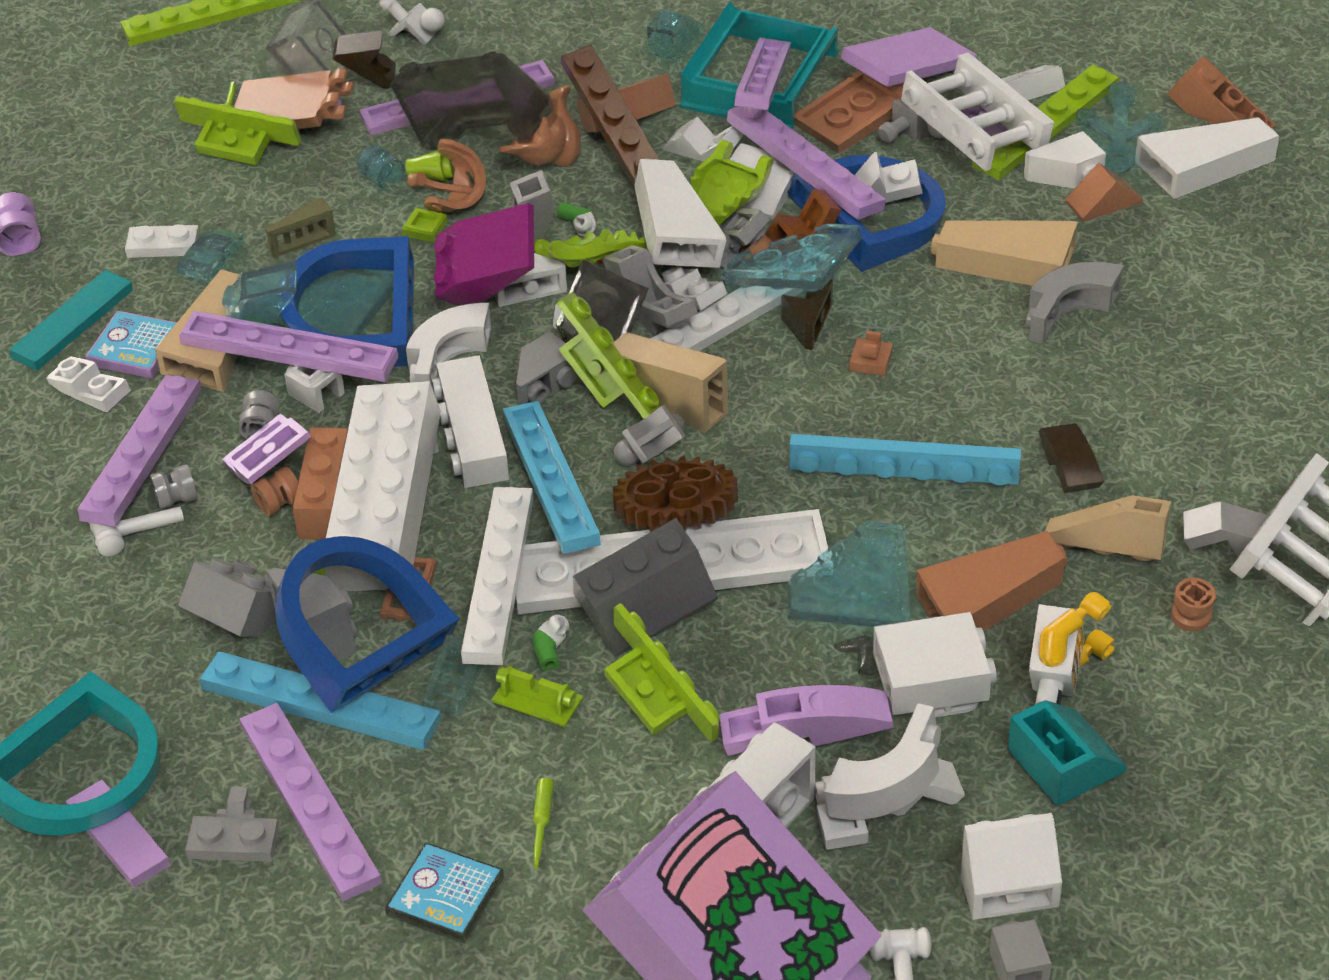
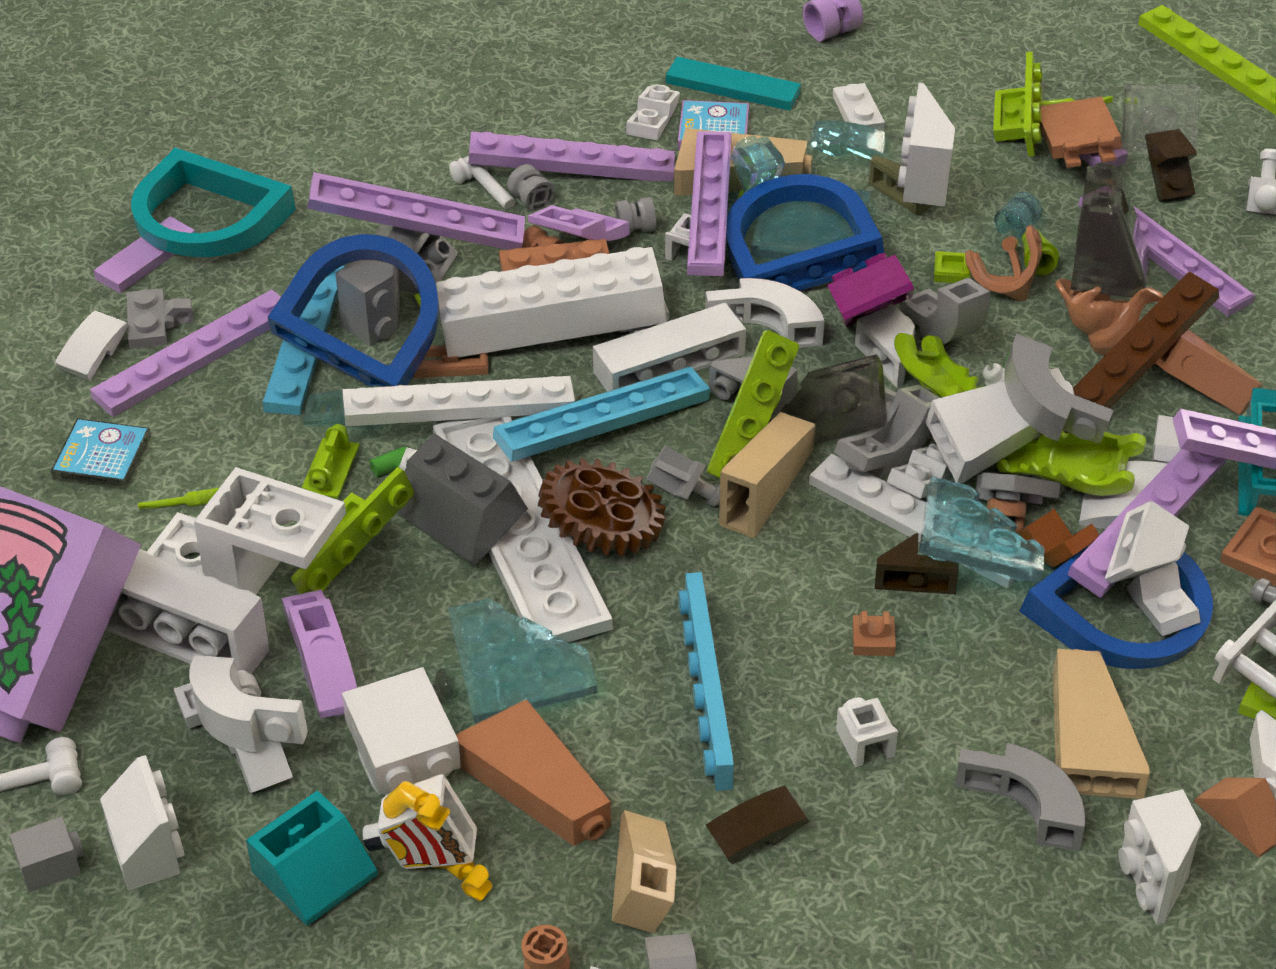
camera: 75 degrees right, 0 degrees up
none -> white slope [54,311,129,381]
none -> white bracket [147,467,346,595]
none -> lavender plate [307,172,525,250]
none -> white window [836,697,898,767]
none -> white slope [897,83,955,207]
none -> light grey arch [1004,334,1114,444]
none -> white slope [1105,500,1189,583]
none -> white slope [1118,789,1202,925]

